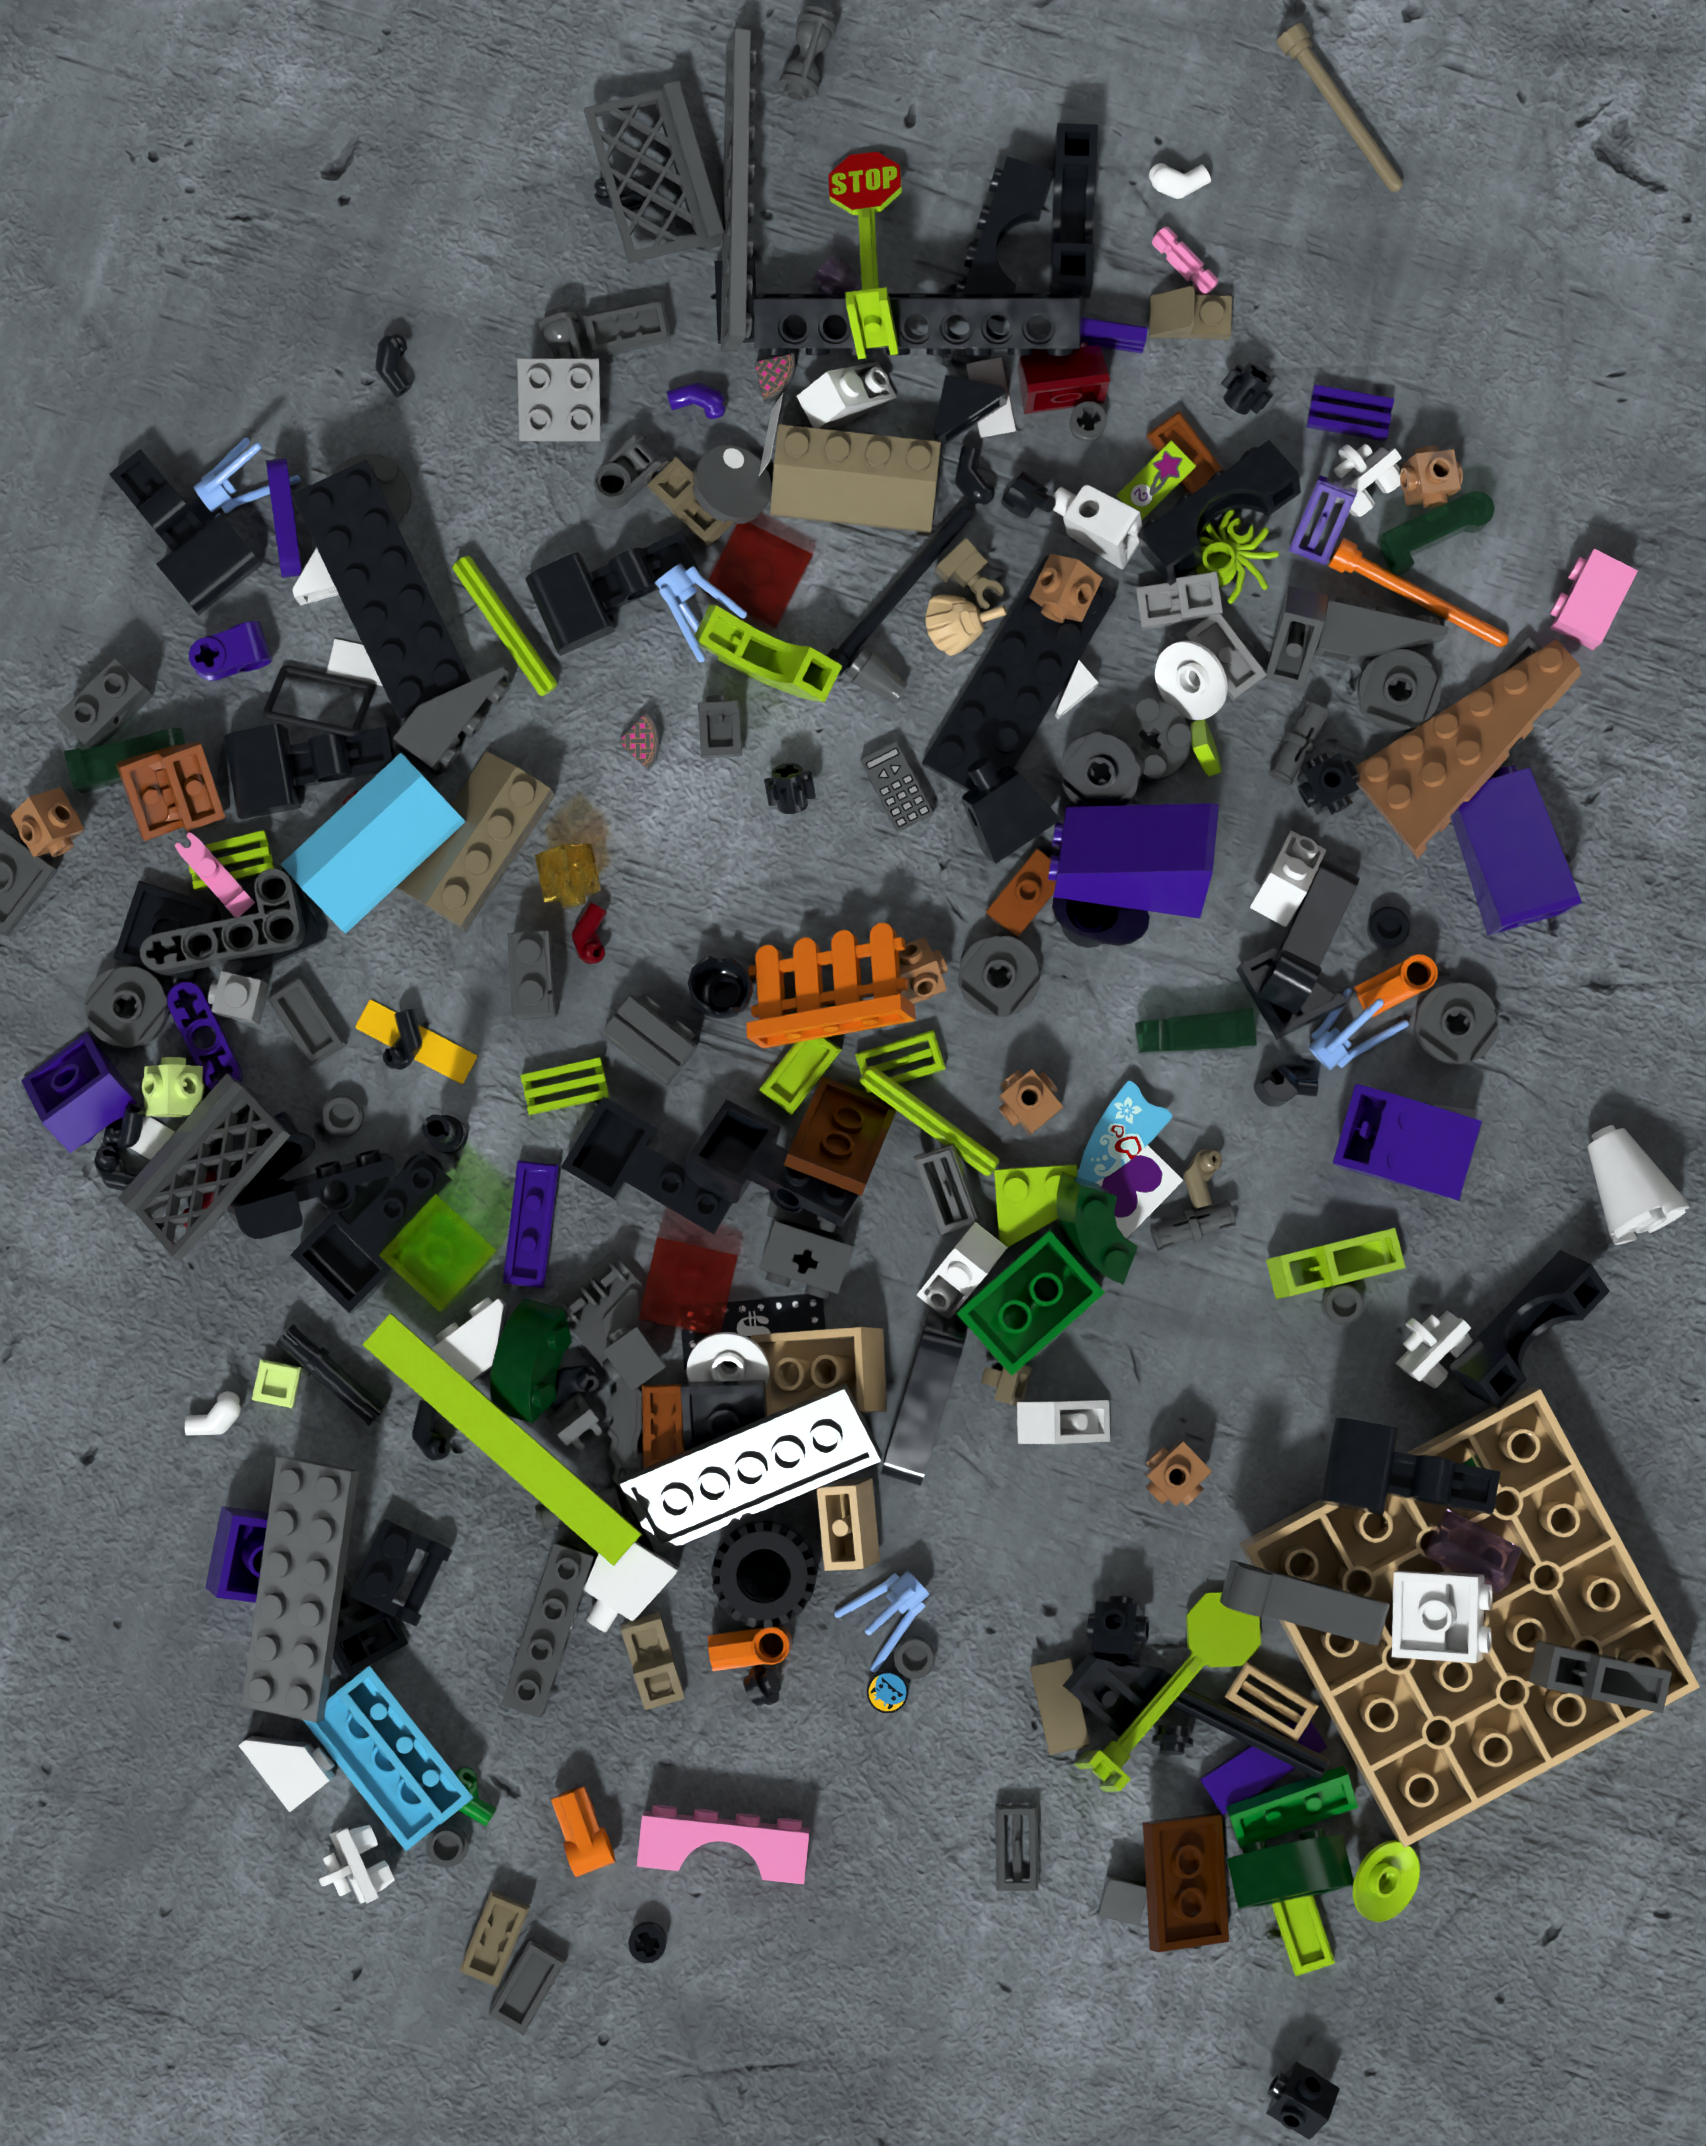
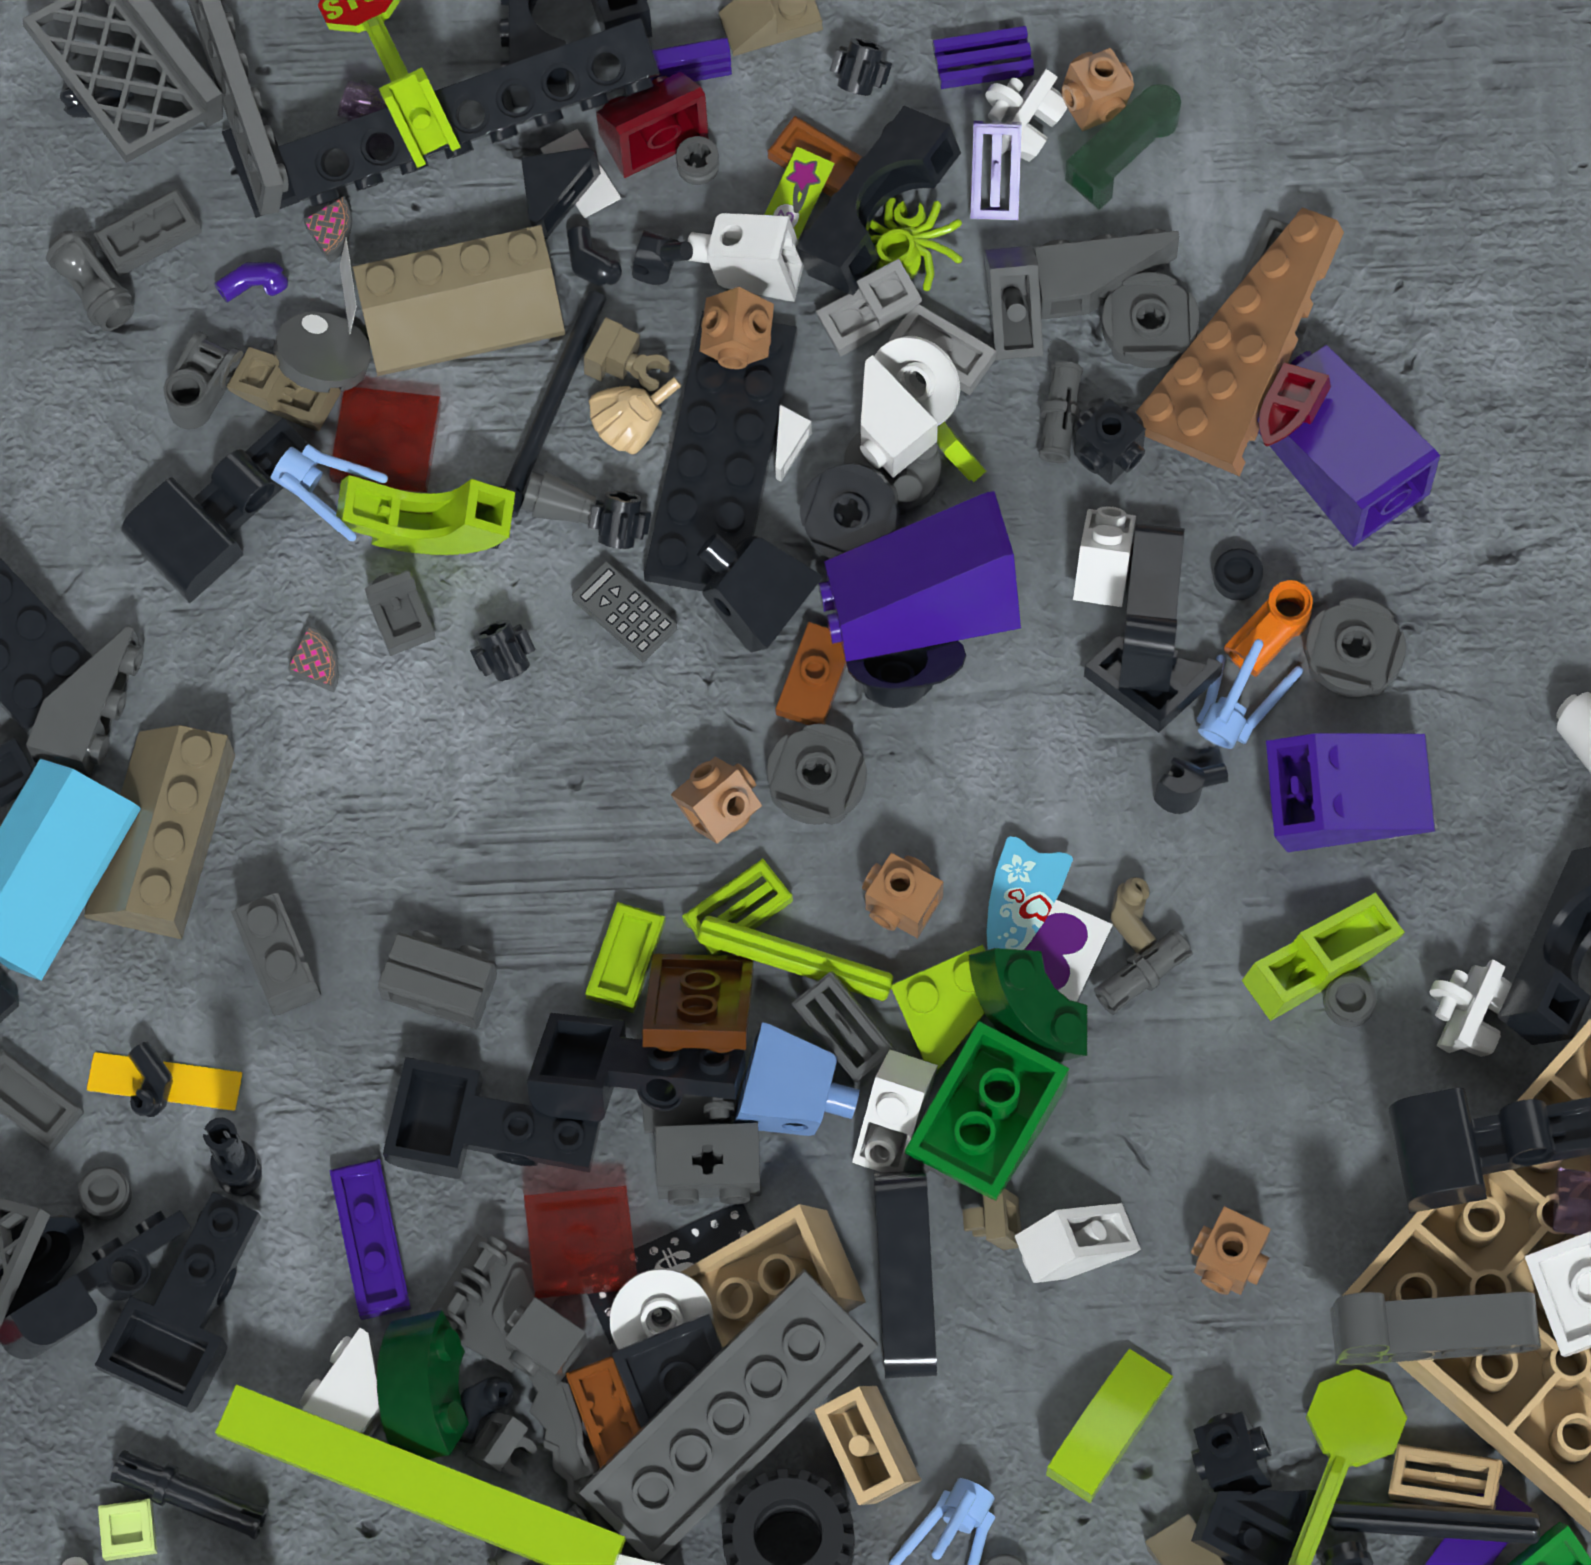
camera: 15 degrees left, 15 degrees down
clear neon green brick [378,1194,501,1313] -> none
black arm [412,1400,451,1460] -> none
lime axle [452,555,557,696] -> none
light grey hinge [517,358,602,441] -> none
lime tile [520,1057,610,1116] -> none
clear yellow brick [535,843,601,908] -> none
dark red arm [572,902,607,964] -> none
black hair [688,956,753,1019] -> none
orange fence [746,923,916,1049] -> none
white slope [797,362,896,429] -> none
clear green leg [1135,1008,1257,1054] -> none
orange piece [1328,537,1509,647] -> none
bright pink brick [1550,549,1638,650] -> none
none -> black gear [588,490,652,549]
none -> medium blue torso [733,1022,859,1136]
none -> white slope [860,355,938,478]
none -> lime slope [1046,1348,1173,1503]
none -> dark red plate [1259,362,1331,447]

